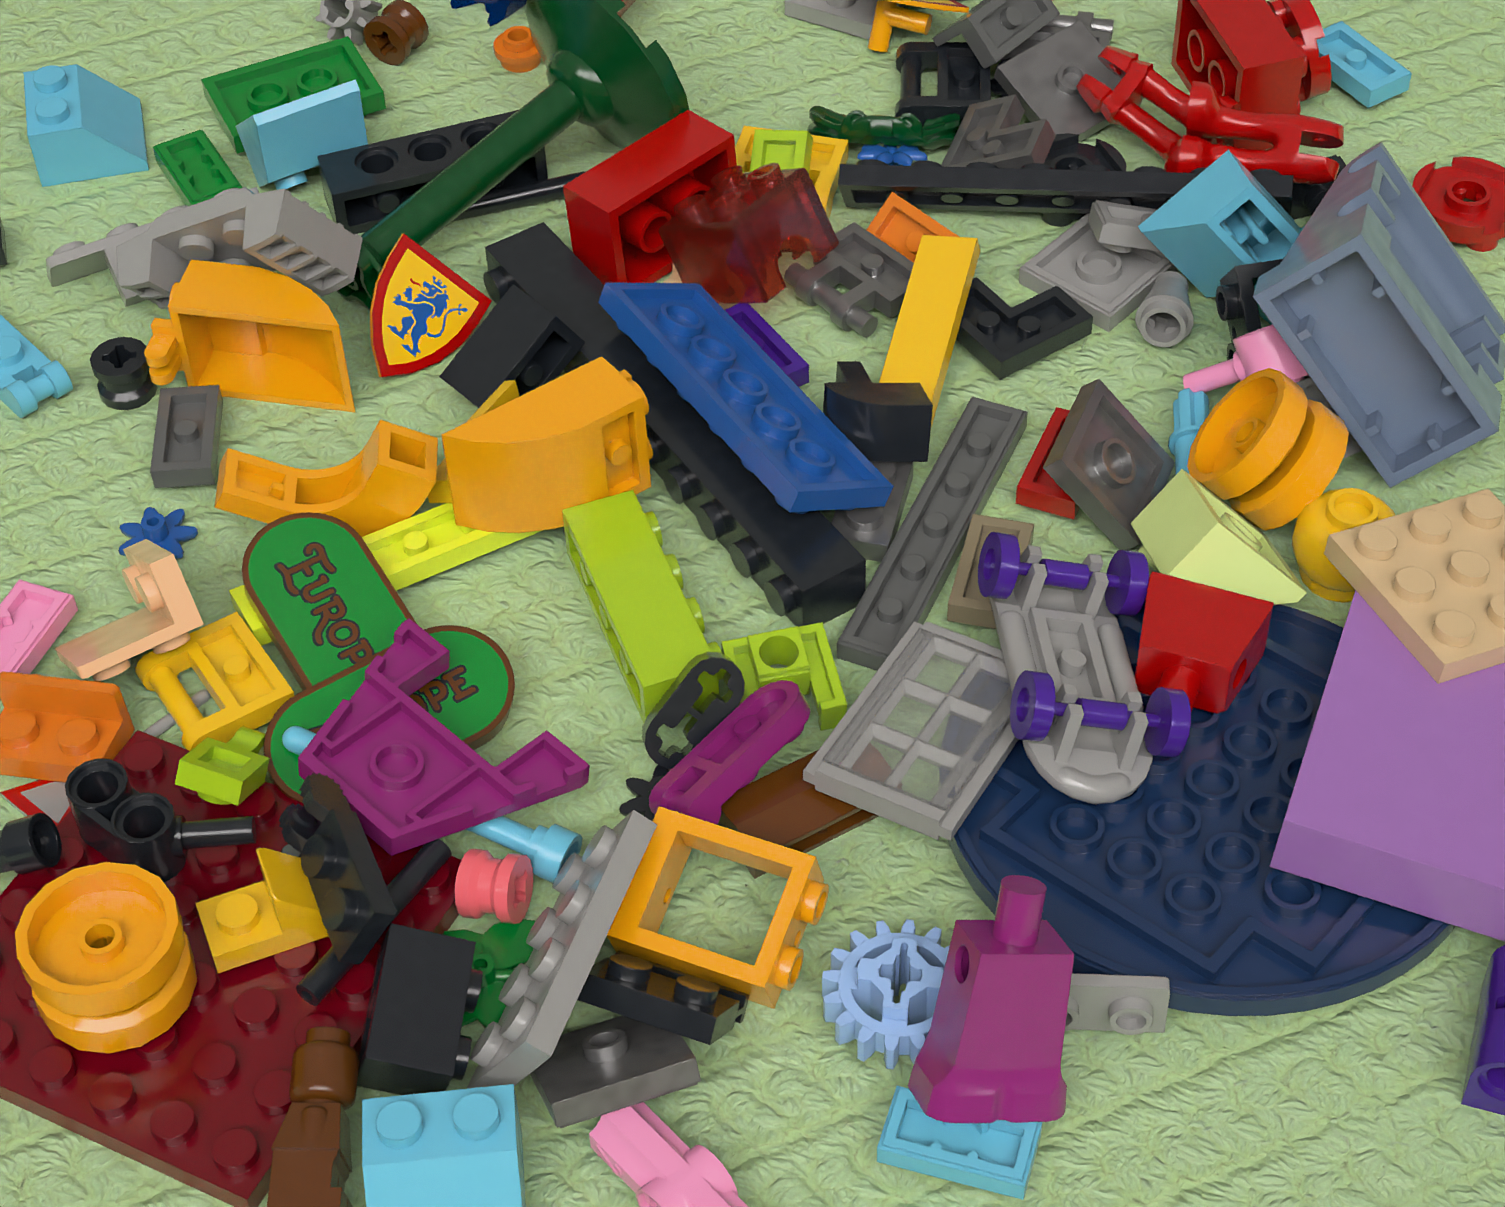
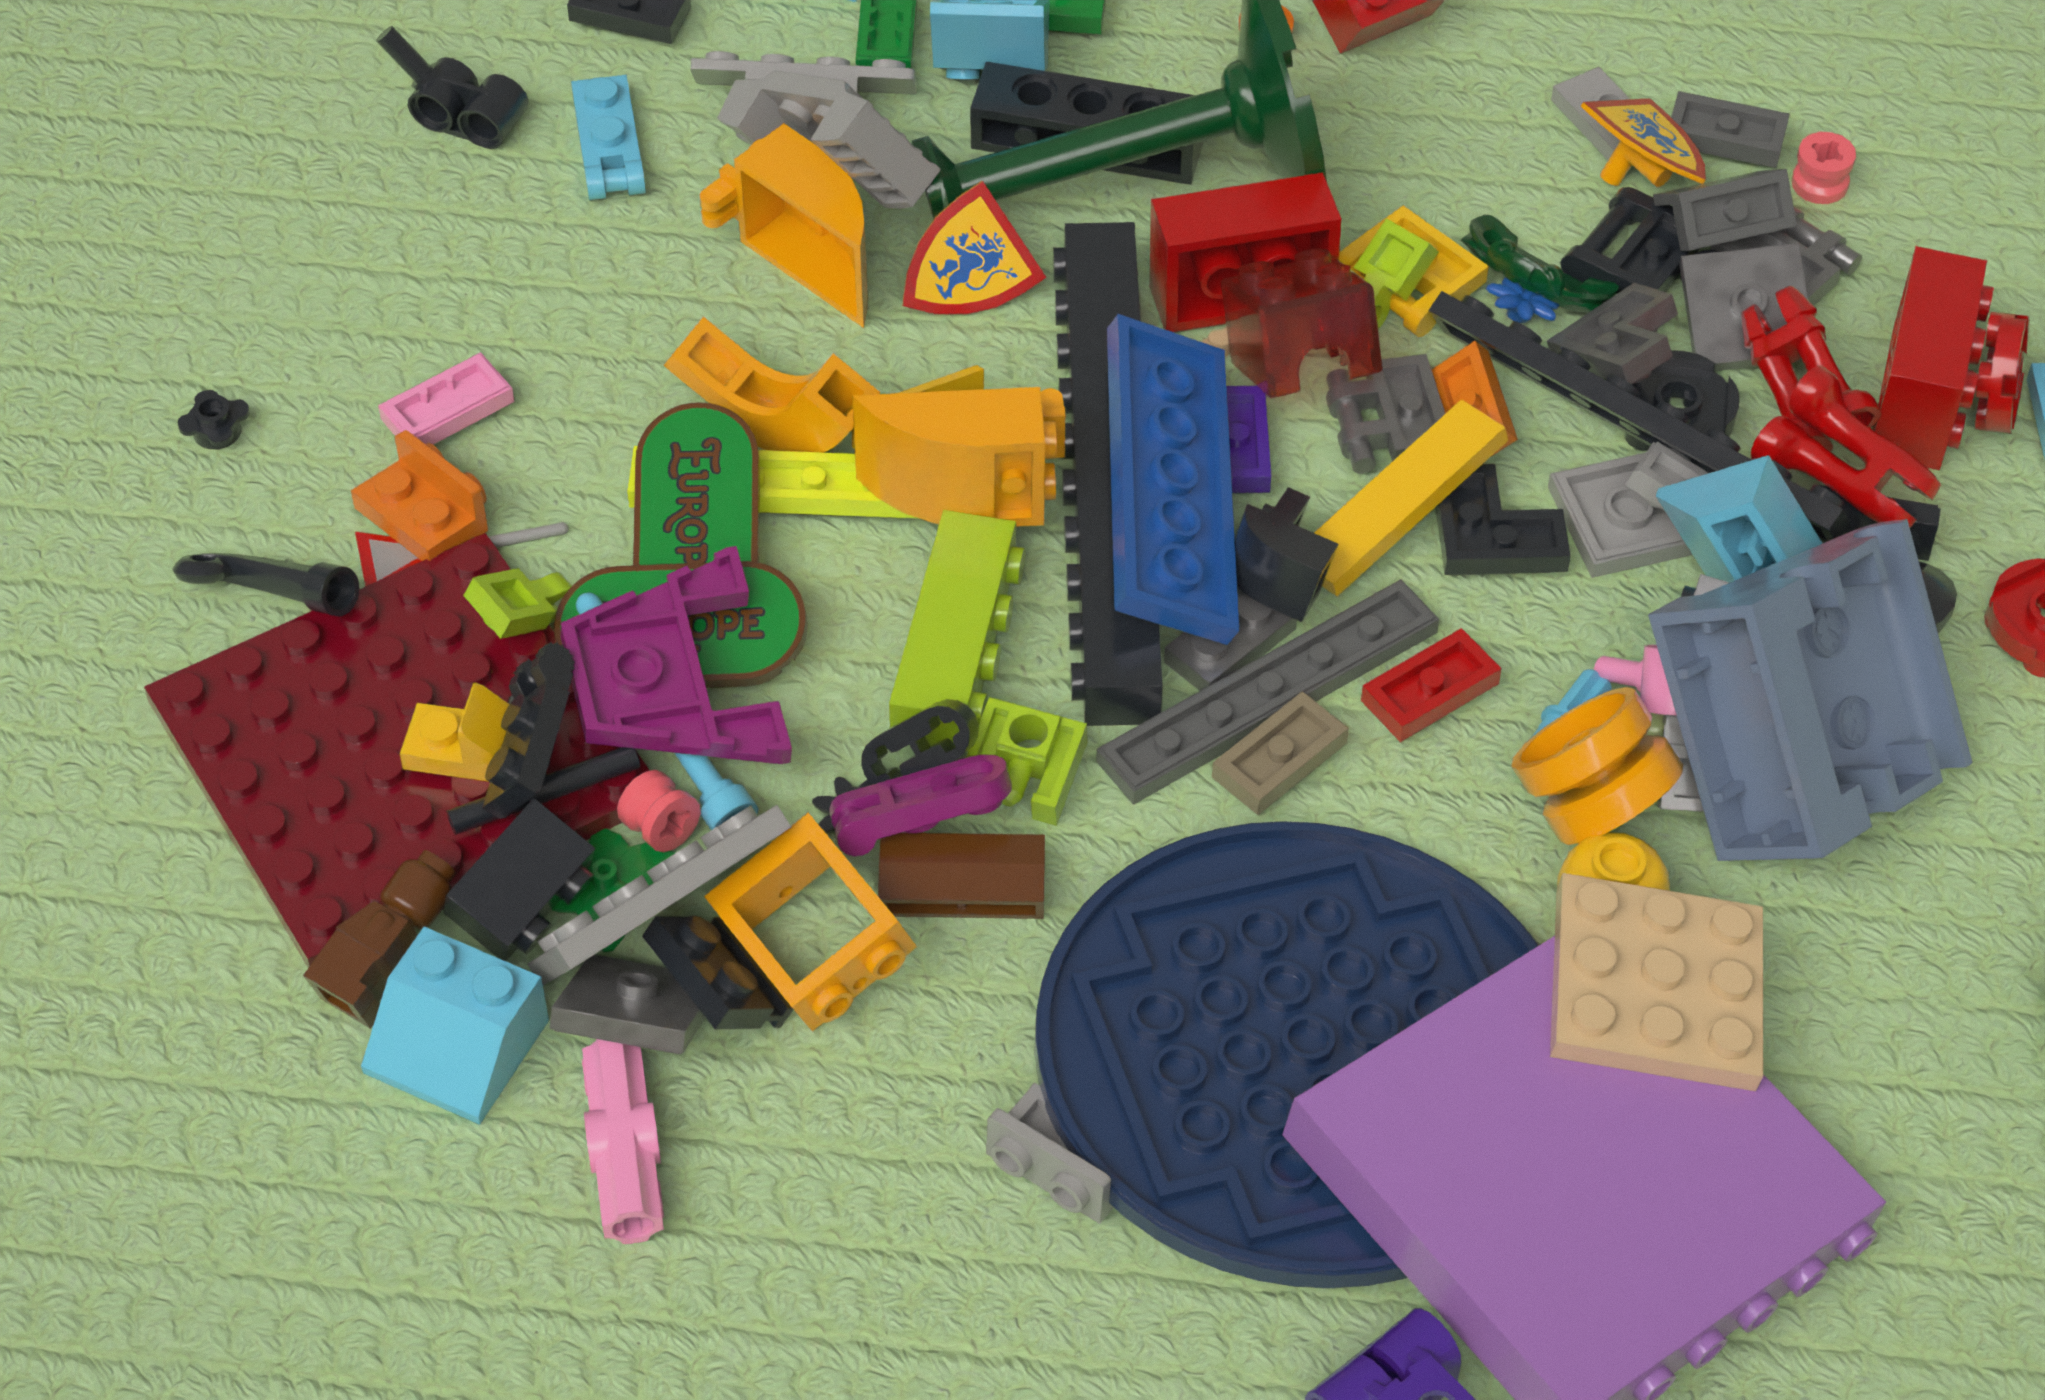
camera: 30 degrees right, 5 degrees up
light orange wheel [15,862,197,1054] -> none
light nougat bracket [55,539,204,681] -> none
black beam [65,758,257,882] -> none
black wheel [90,337,158,410] -> none
blue plant [118,507,198,559] -> none
yellow plate [135,611,295,751] -> none
dark grey plate [150,385,223,488] -> none
black brick [439,284,585,408] -> none
black bar [452,171,585,222] -> none
clear piece [803,621,1019,840] -> none
light blue gear [822,919,950,1070] -> none
medium azure plate [877,1086,1042,1200] -> none
magenta piece [908,875,1074,1123] -> none
light grey piece [978,532,1191,804] -> none
flat silver plate [1043,379,1175,550] -> none
yellowish green slope [1130,469,1307,605] -> none
light grey cone [1135,271,1194,347] -> none
red torso [1135,571,1274,714] -> none

